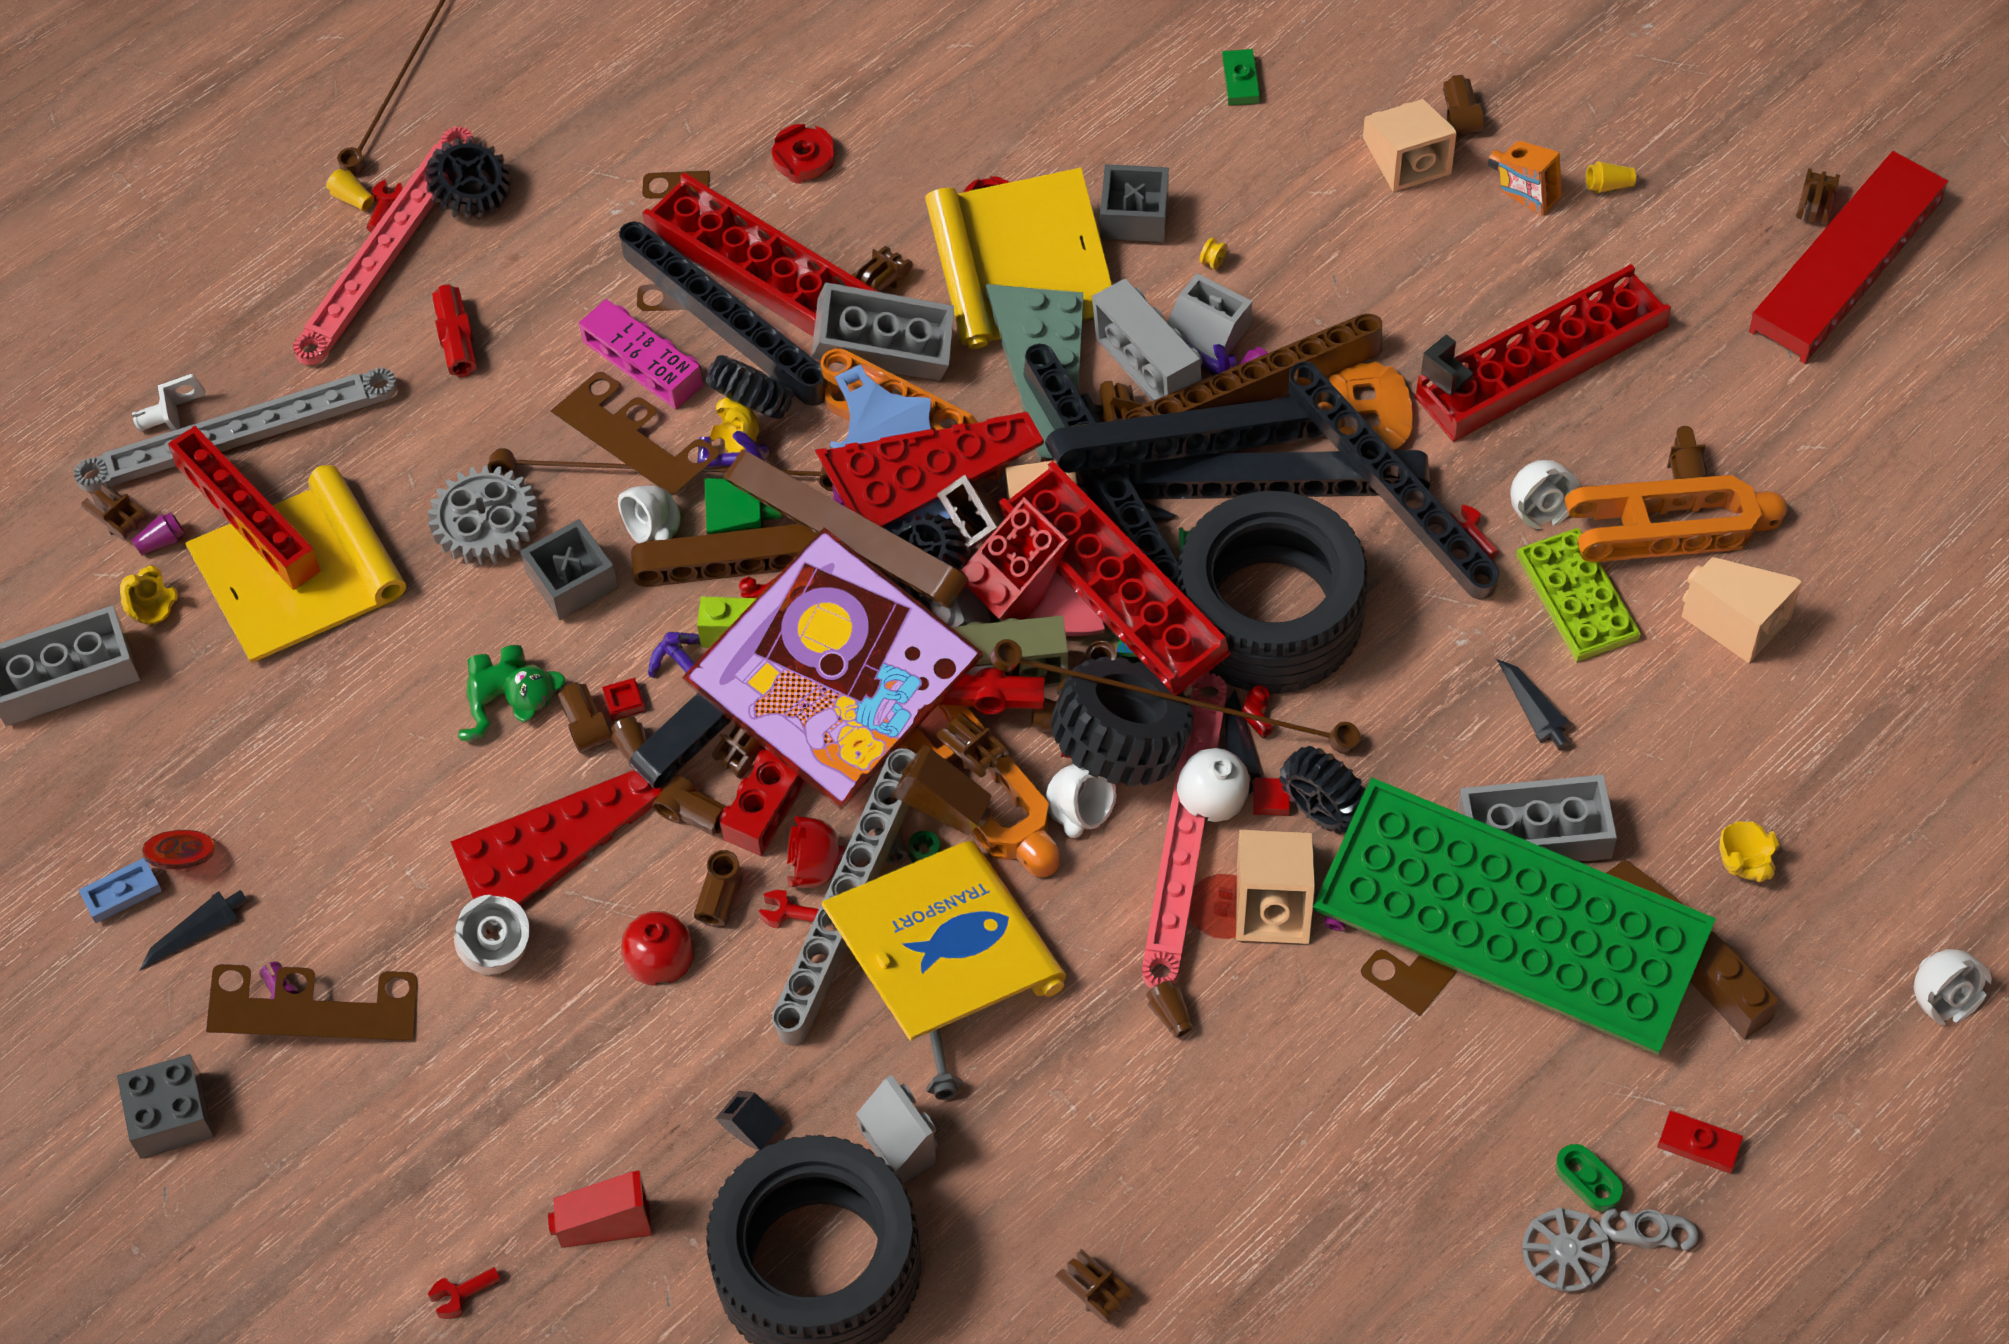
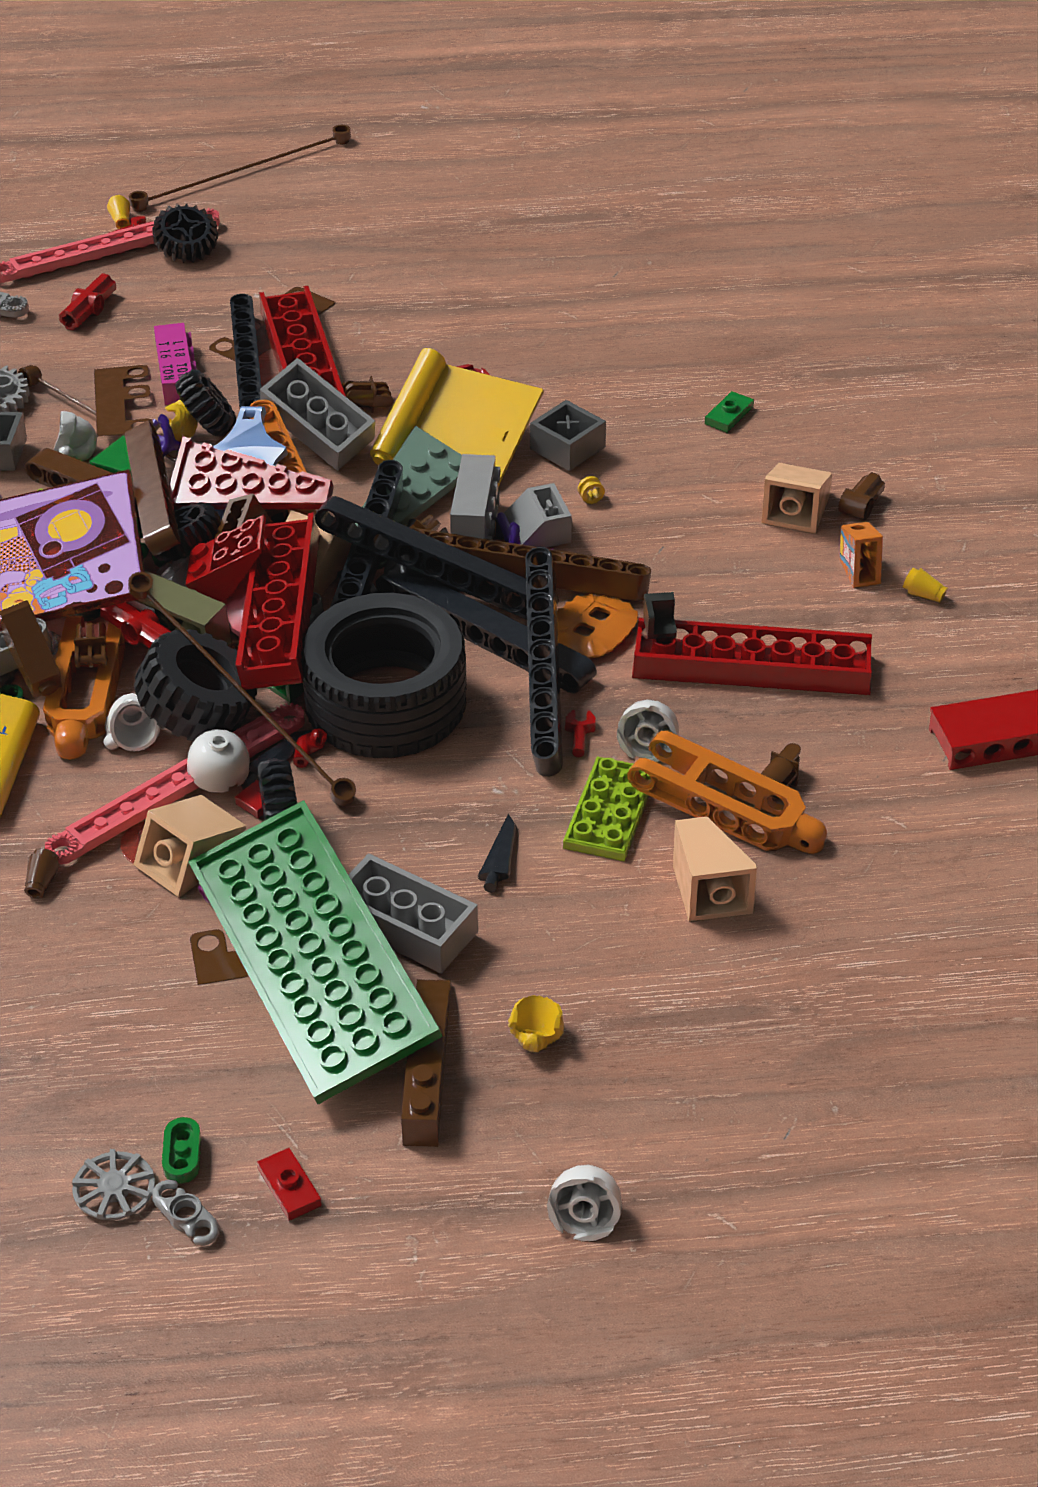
camera: 35 degrees right, 15 degrees down
red plate [771,124,835,184] -> none

